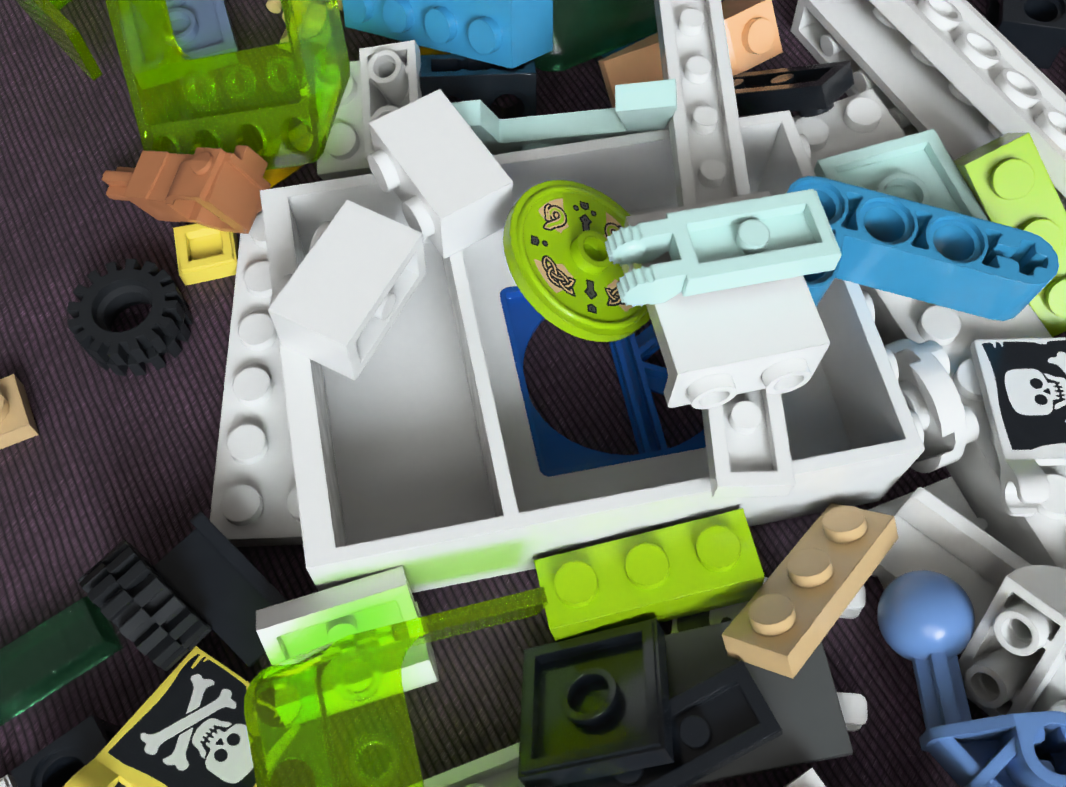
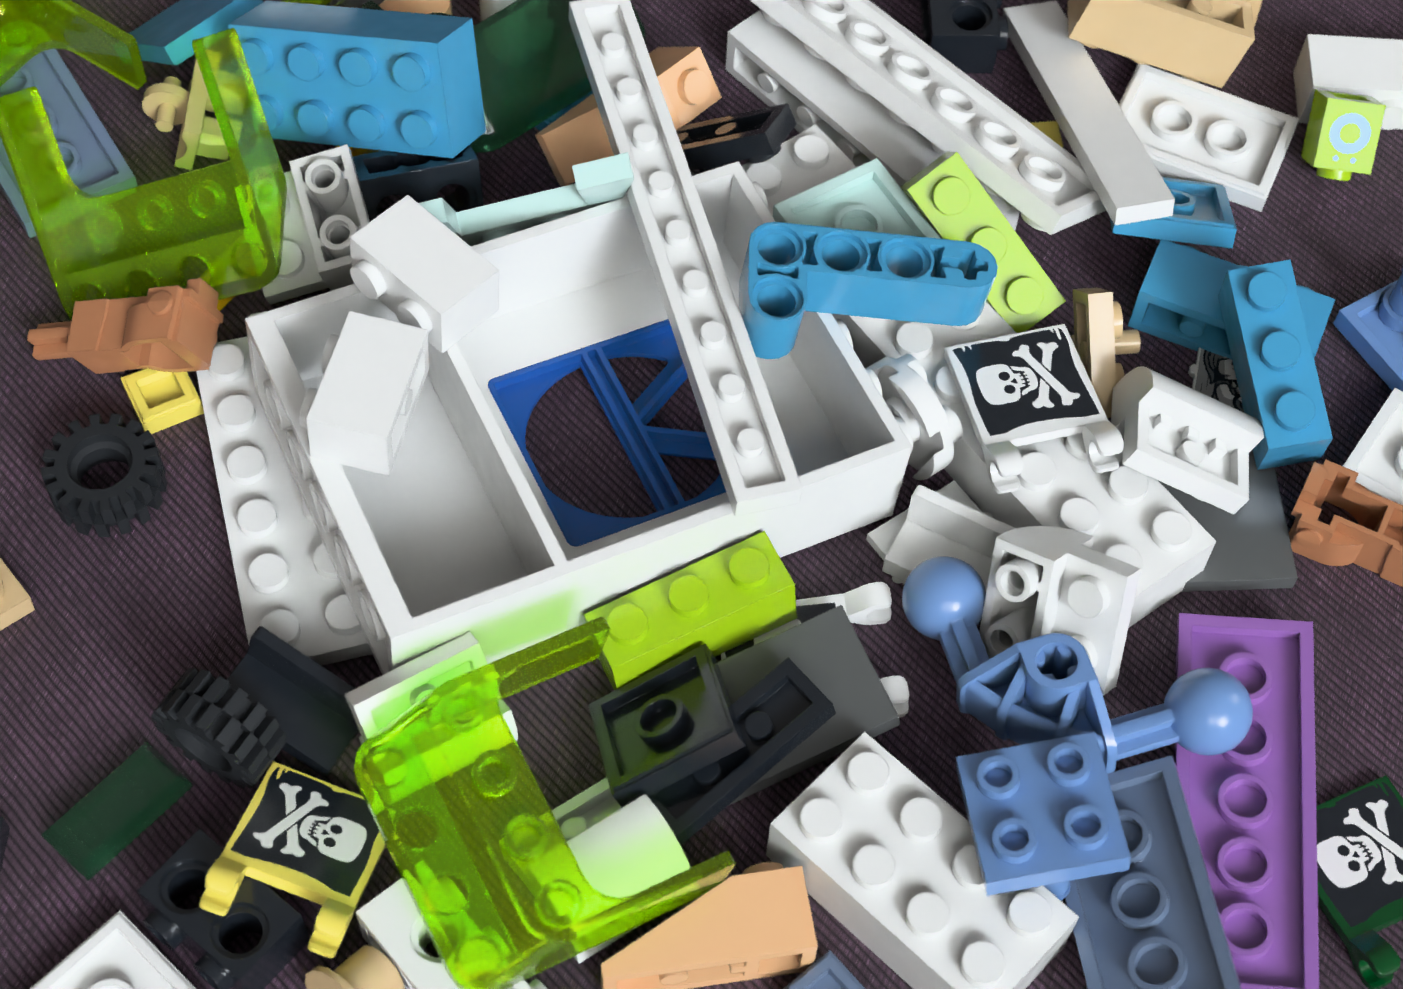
camera: 20 degrees left, 5 degrees down
lime shield [503,180,650,342] -> none
light aqua hinge [604,189,842,307] -> none
white panel [621,191,831,409] -> none
tan plate [722,503,898,679] -> none

